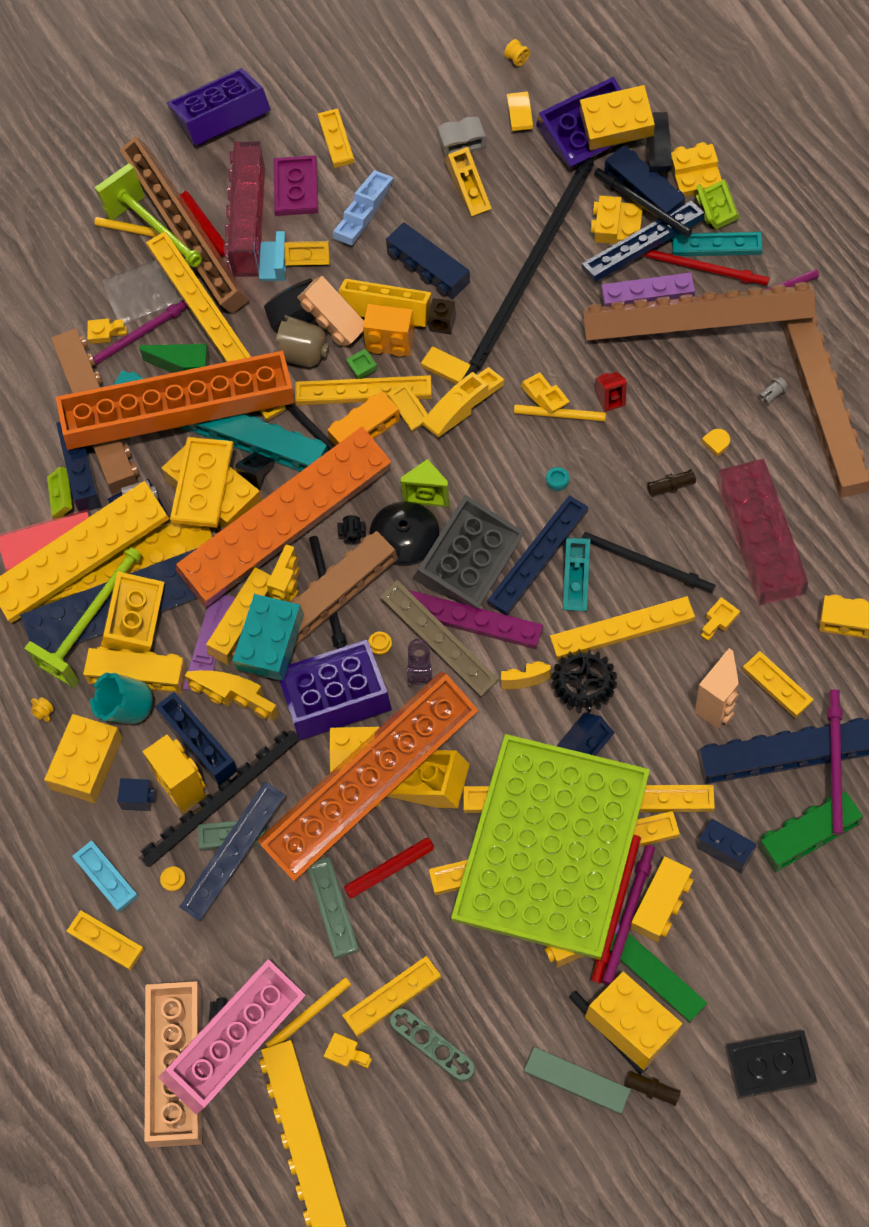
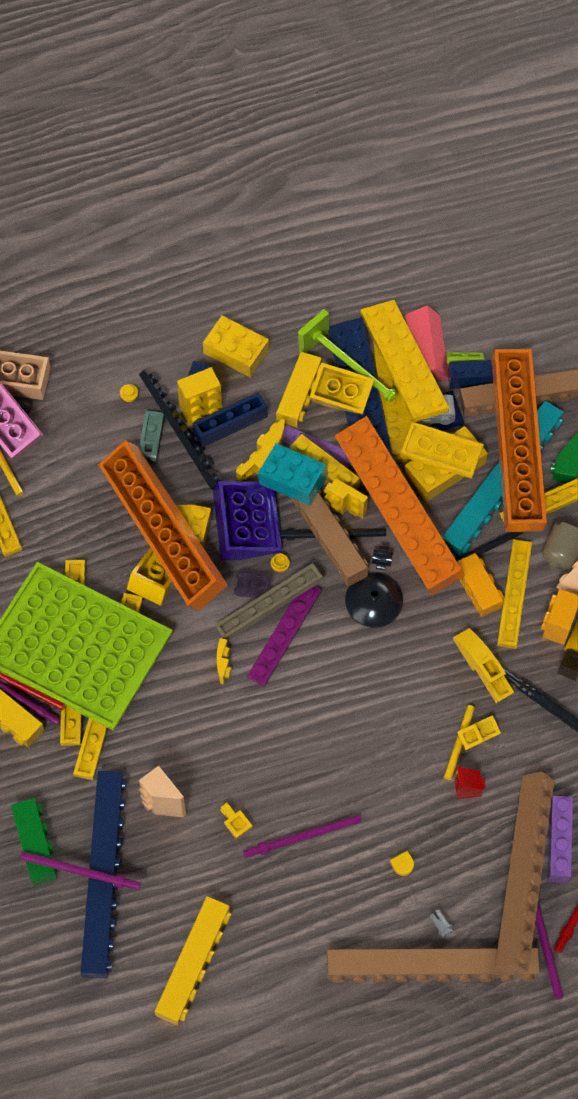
camera: 95 degrees right, 0 degrees up
yellow plate [31,697,54,722] -> none
yellow plate [67,910,144,971] -> none
medium azure plate [72,840,138,913] -> none
teal cylinder [90,673,153,724] -> none
dark blue plate [179,781,286,921] -> none
black slope [235,452,275,490] -> none
sand green tile [308,857,359,959] -> none
red axle [344,838,434,898] -> none
bright green plate [346,349,378,379] -> none
yellow tile [387,382,428,432] -> none
lime slope [400,459,450,508] -> none
dark grey slope [413,495,525,609] -> none
yellow tile [421,346,470,384] -> none
dark blue plate [487,495,588,615] -> none
teal tile [546,467,569,491] -> none
yellow plate [550,596,695,660] -> none
black gear [552,648,617,713] -> none
dark blue panel [557,712,615,756] -> none
teal slope [563,537,591,611] -> none
black bar [582,532,716,594] -> none
dark brown pin [647,469,696,497] -> none
dark blue brick [698,818,756,874] -> none
clear pink brick [717,459,808,605] -> none
yellow plate [742,651,814,719] -> none
none -> magenta bar [243,815,362,858]

